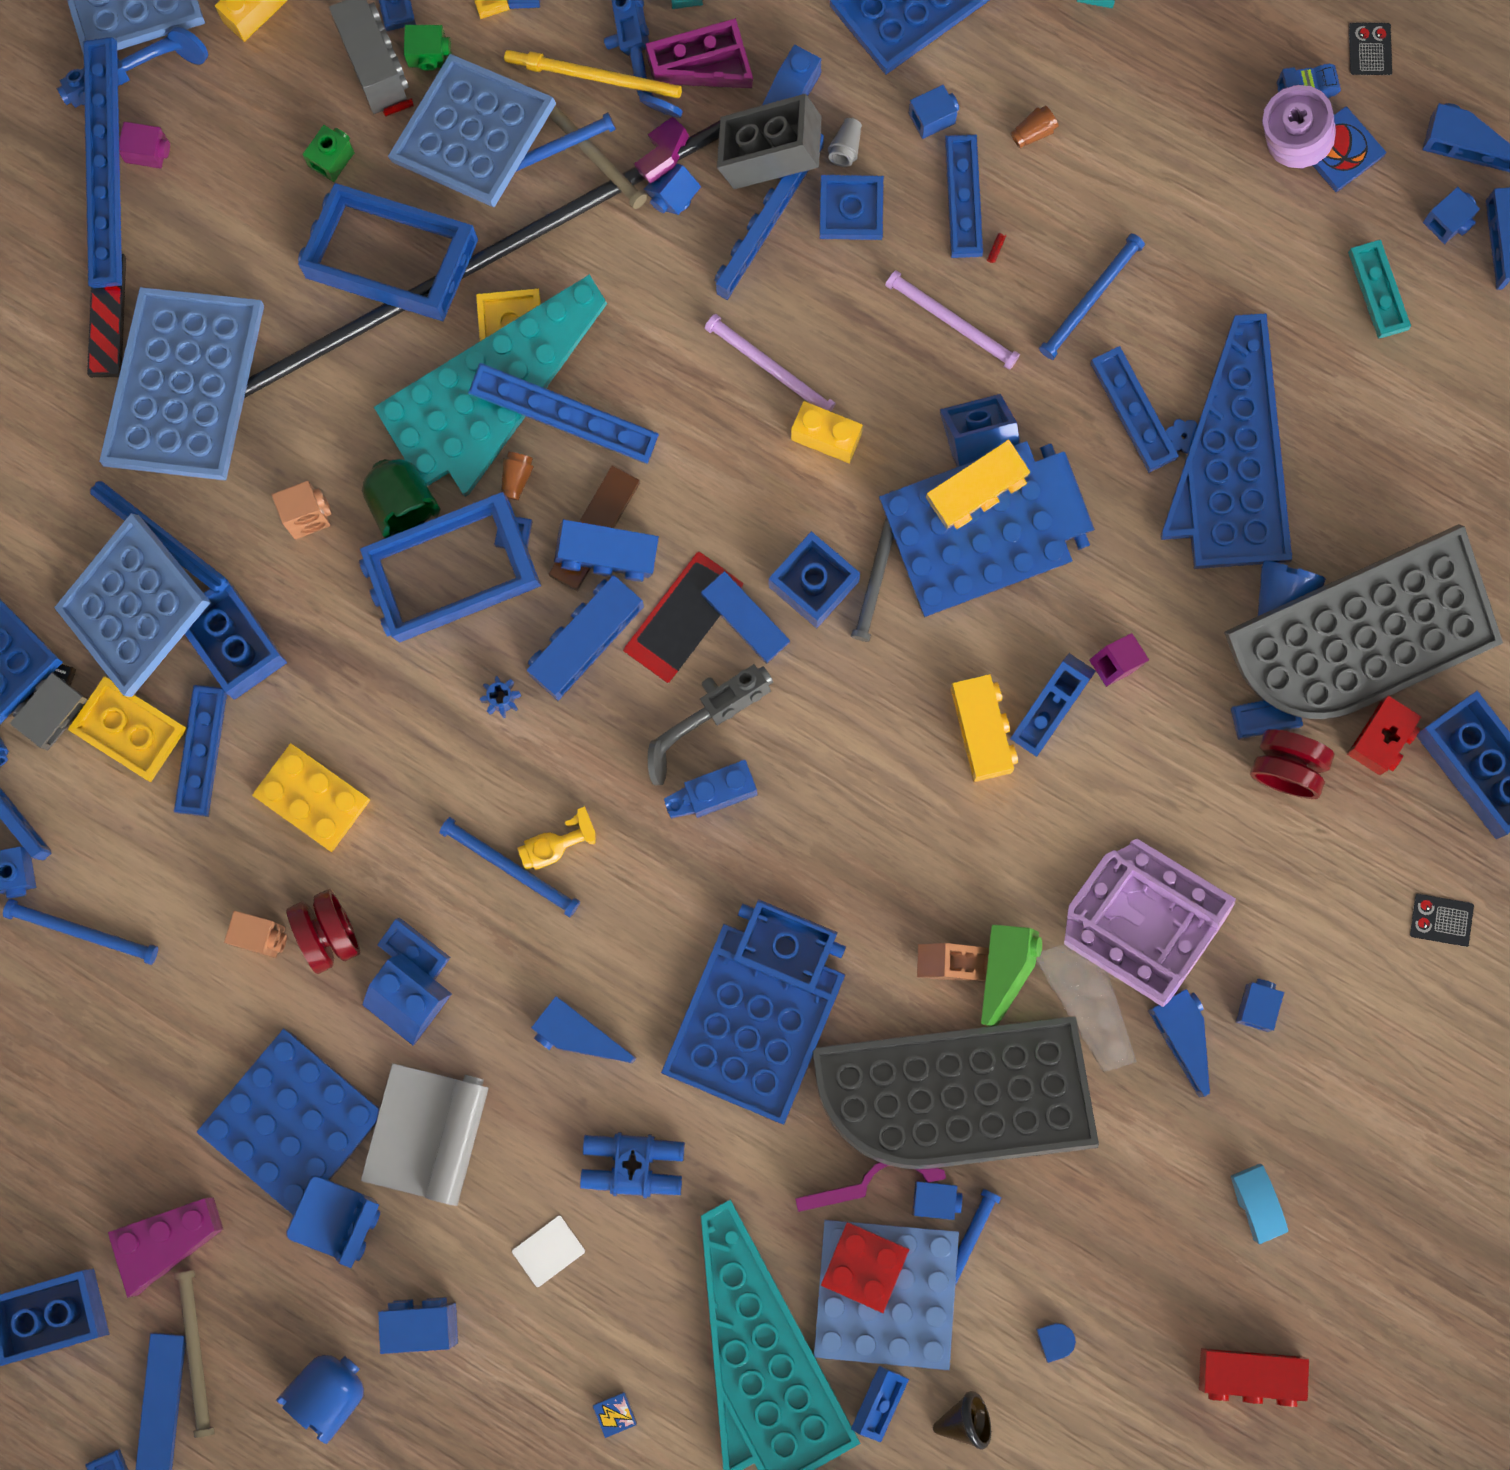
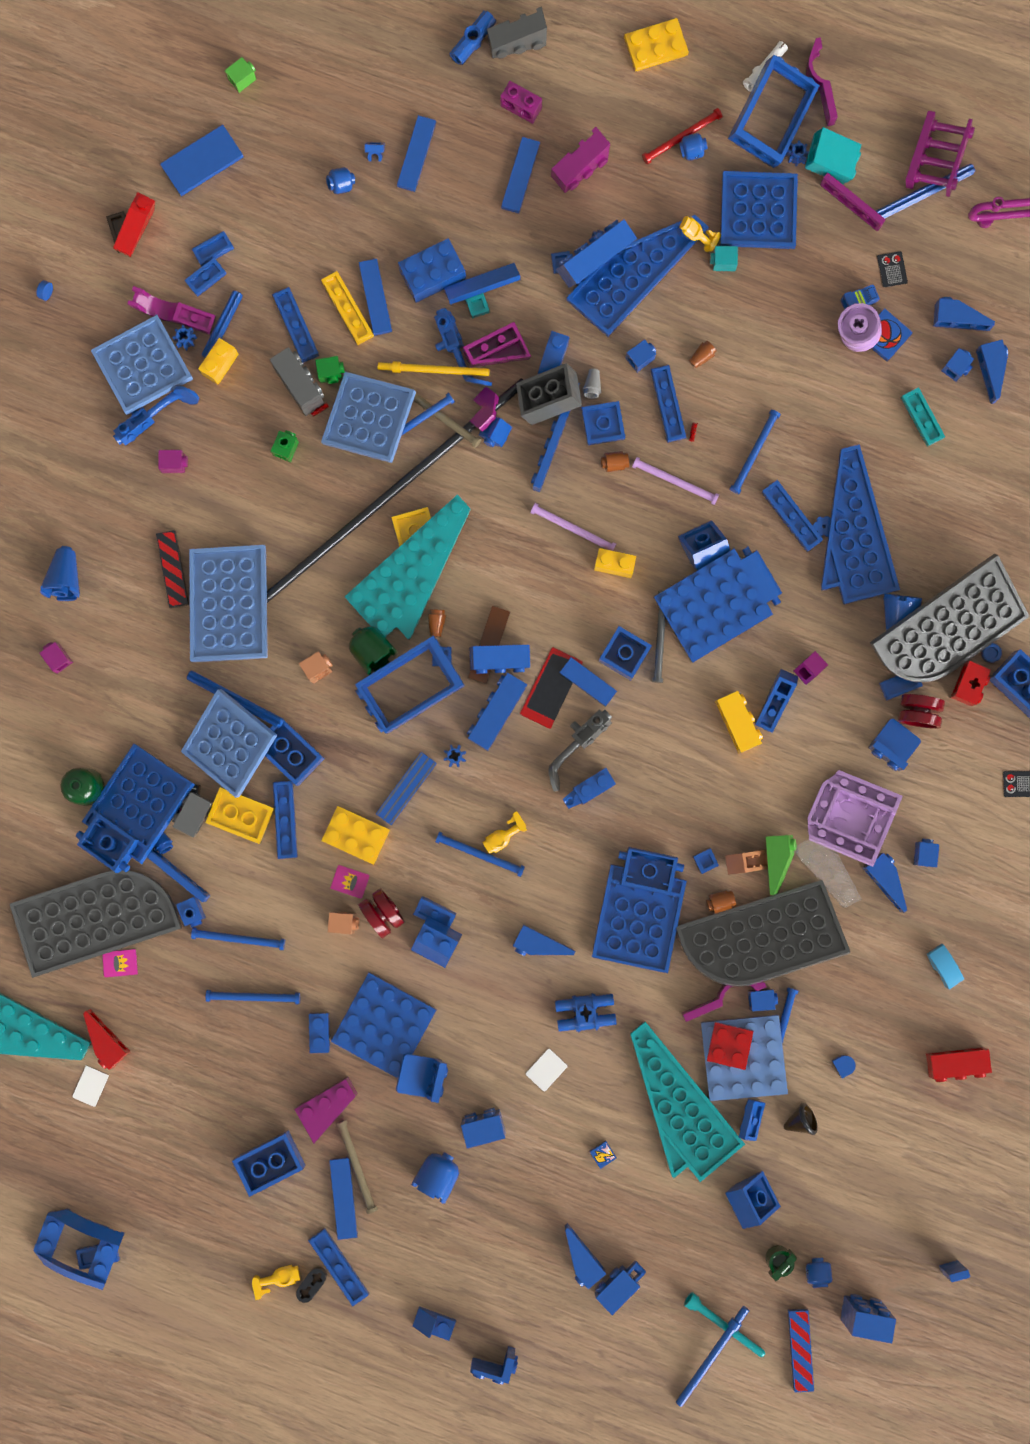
camera: 15 degrees left, 5 degrees up
blue tile [83,37,122,289] -> none
blue door [298,183,478,322] -> none
light grey door [361,1063,489,1206] -> none
blue tile [468,363,659,464] -> none
yellow brick [926,440,1030,530] -> none
none -> blue bar [206,990,300,1004]
none -> blue plate [309,1013,330,1053]
none -> dark pink sticker [330,865,369,899]
none -> blue tile [376,752,437,825]
none -> dark orange brick [601,451,629,472]
none -> blue tile [693,848,719,874]
none -> dark orange brick [706,890,736,914]
none -> blue bracket [868,719,921,771]
none -> blue tile [981,643,1002,663]

